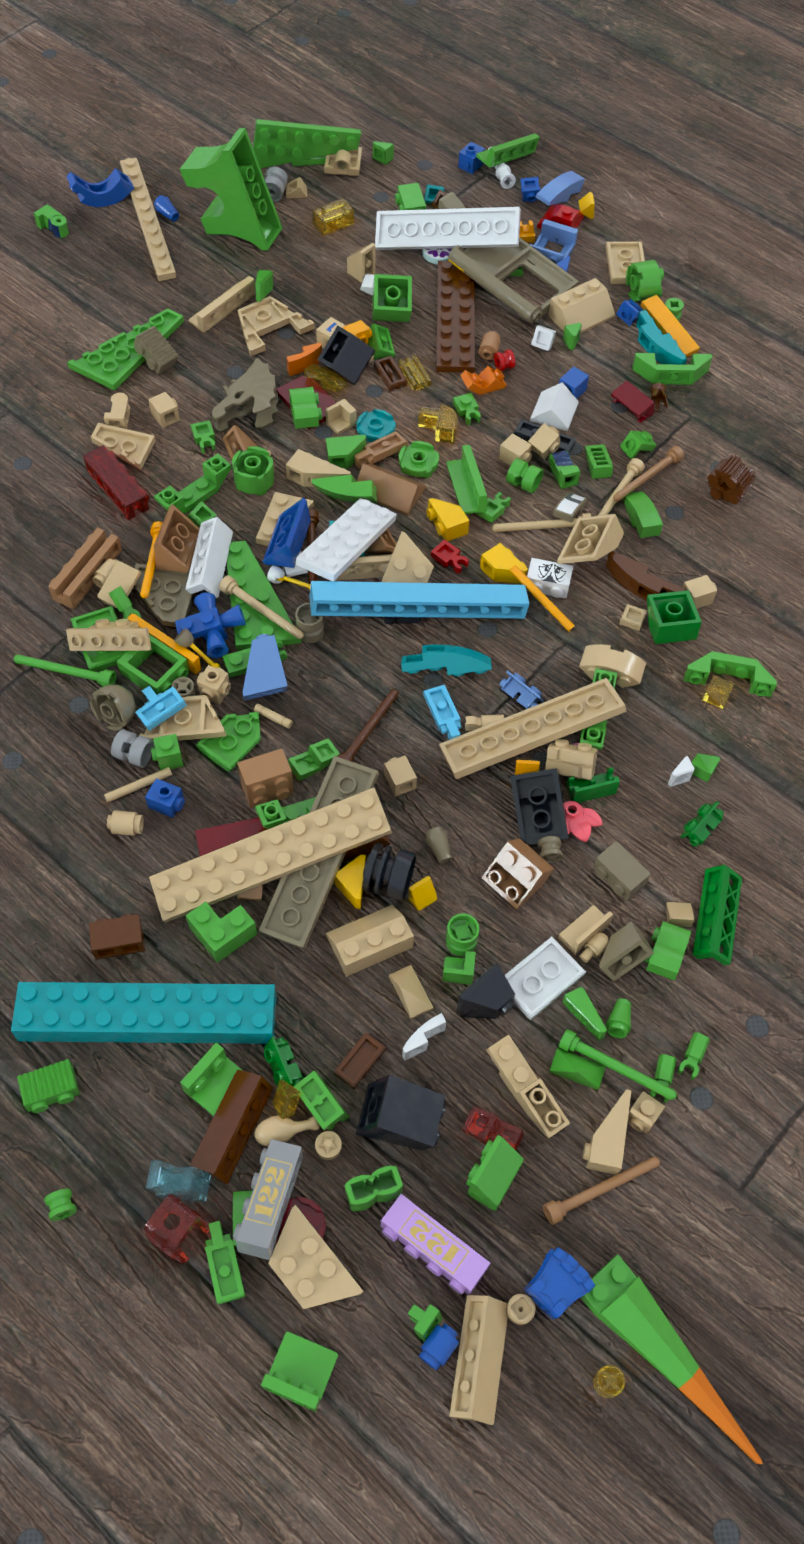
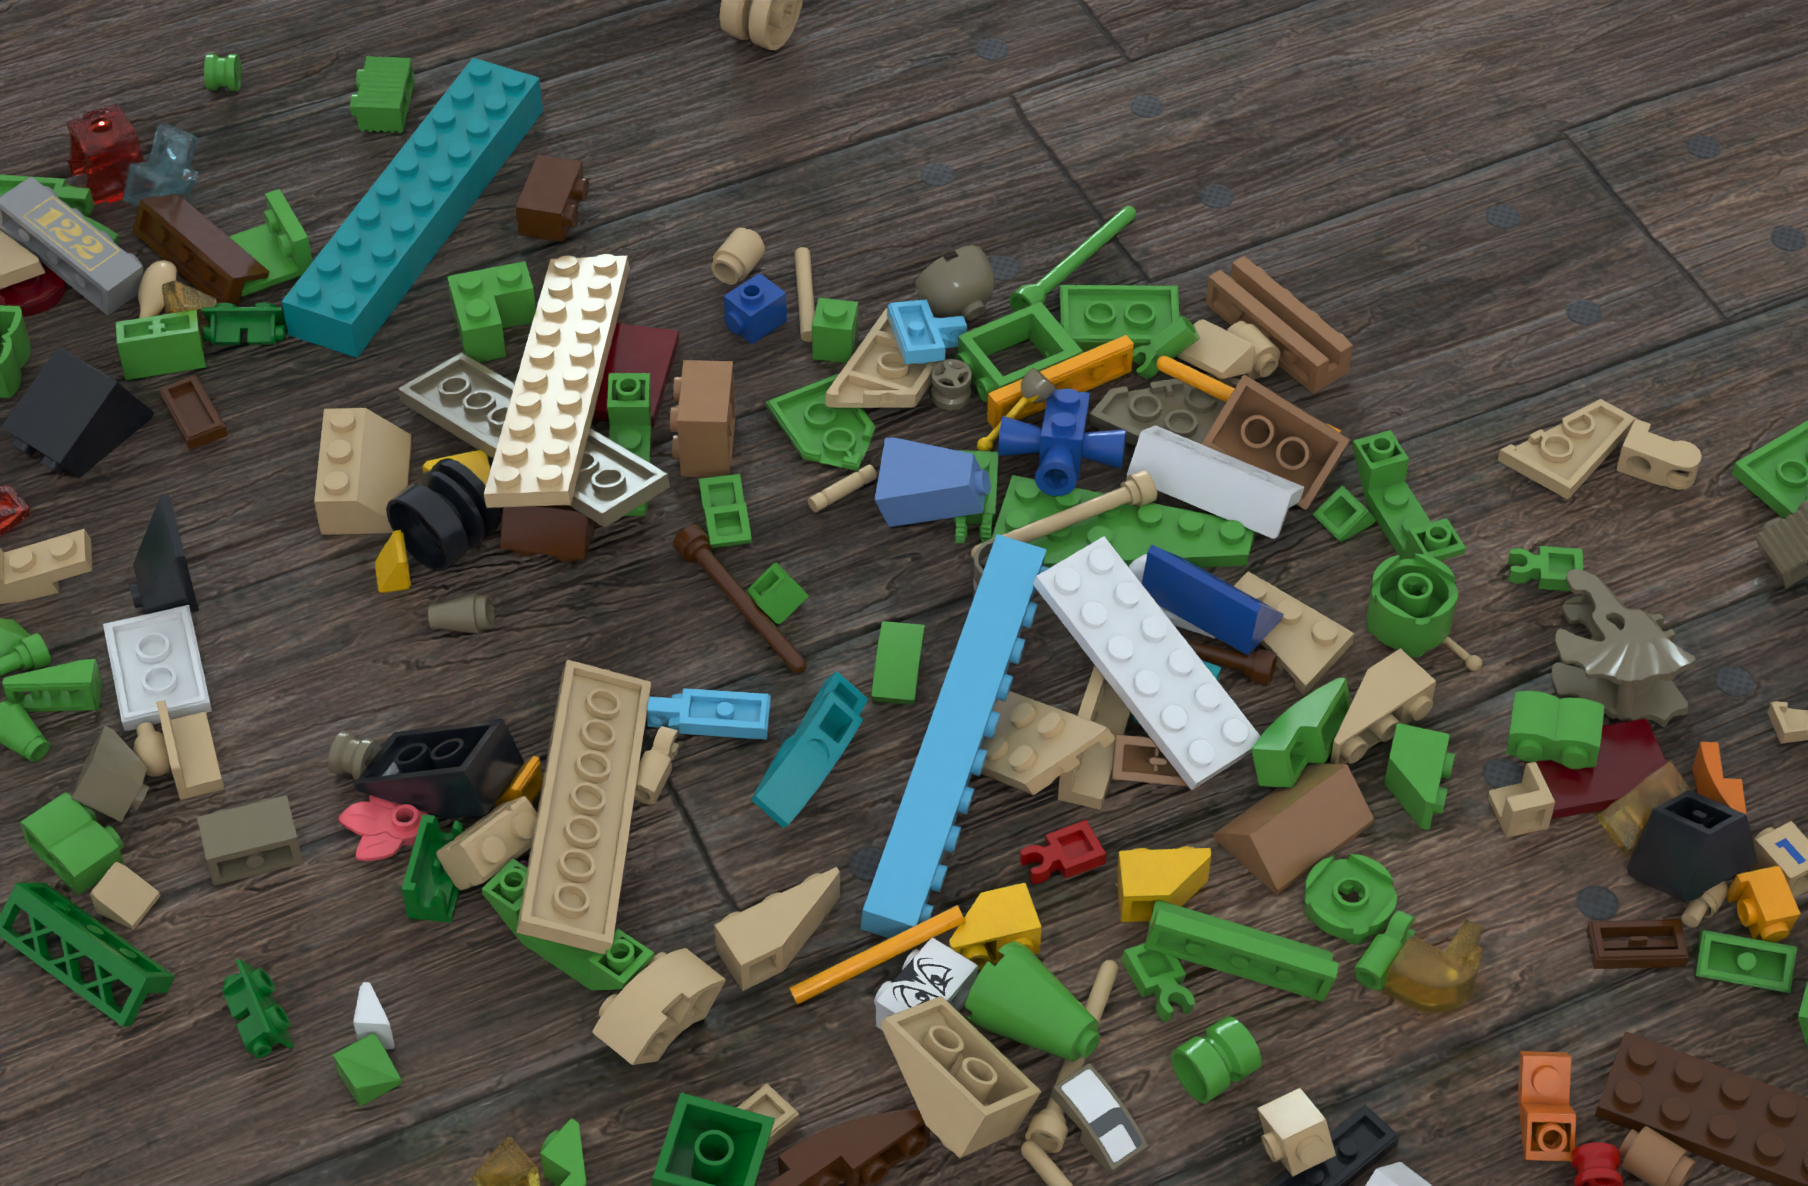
camera: 115 degrees right, 10 degrees down
tan bracket [66,619,151,651] -> none
clear red brick [83,445,150,520] -> none
light grey wheel [111,729,154,768] -> none
tan brick [148,392,180,428] -> none
tan brick [197,665,231,705] -> none
medium nougat slope [222,425,258,459] -> none
tan tile [315,1131,342,1160] -> none
medium nougat hinge [354,431,408,469] -> none
teal tile [356,409,396,442] -> none
tan brick [384,755,417,797] -> none
tan slope [389,965,433,1019] -> none
clear yellow tile [398,355,432,390] -> none
white slope [402,1013,446,1061] -> none
bright green panel [442,951,476,985] -> none
bright green wheel [446,913,479,957] -> none
bright green plate [453,393,481,425] -> none
medium nougat slope [482,838,554,909] -> none
tan brick [499,433,532,466] -> none
medium blue hinge [499,670,544,709] -> none
bright green leg [549,450,580,489] -> none
none -> tan slope [714,867,840,991]
none -> bright green slope [746,562,809,624]
none -> bright green slope [871,621,925,705]
none -> bright green cone [965,941,1101,1062]
none -> bright green bar [1355,910,1416,990]

